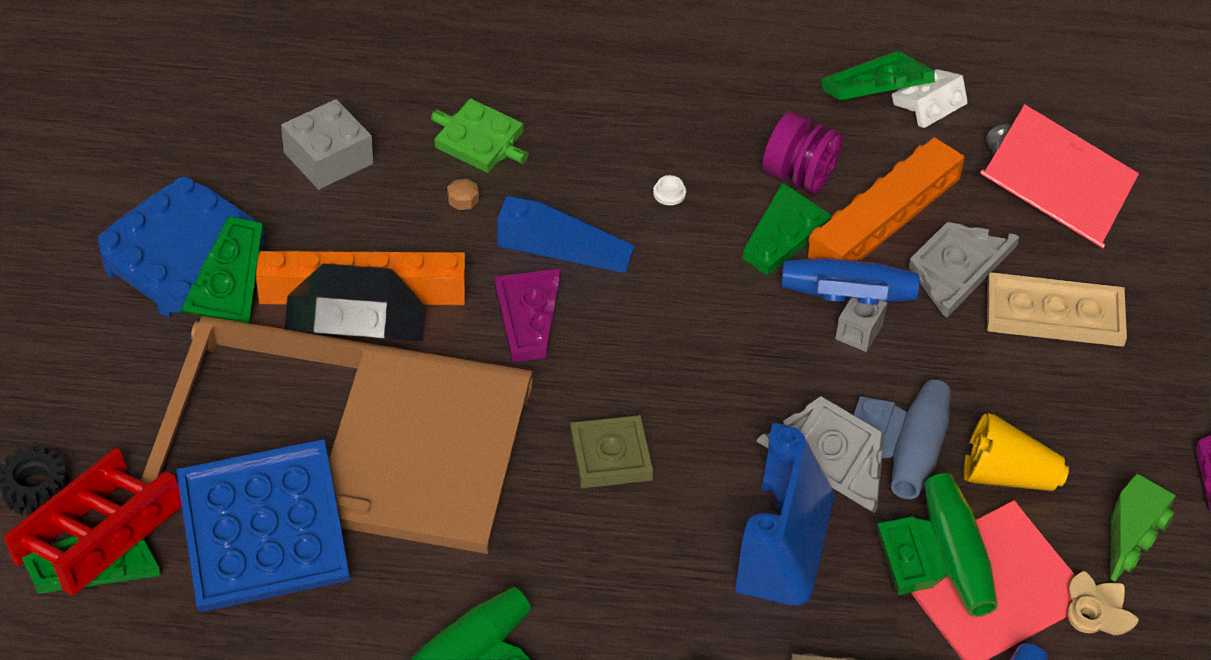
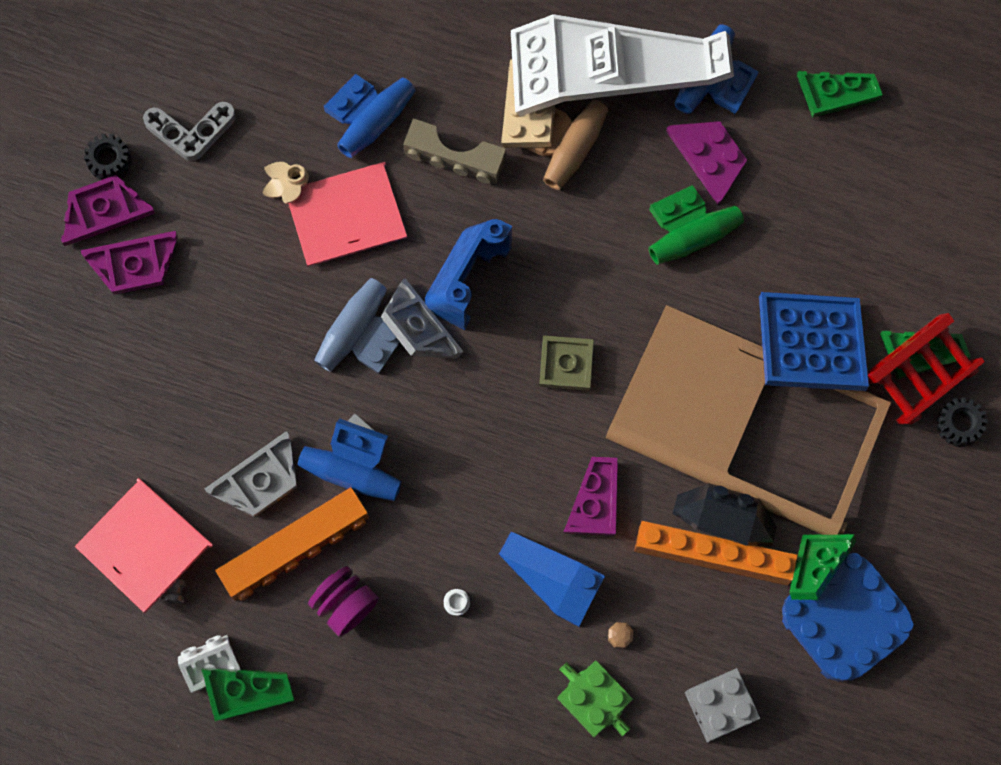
camera: 165 degrees left, 25 degrees up
green wing [742,183,832,276] -> none
green plate [877,473,998,617] -> none
yellow cone [962,413,1069,491] -> none
tan plate [987,272,1127,347] -> none
bright green slope [1110,474,1176,582] -> none

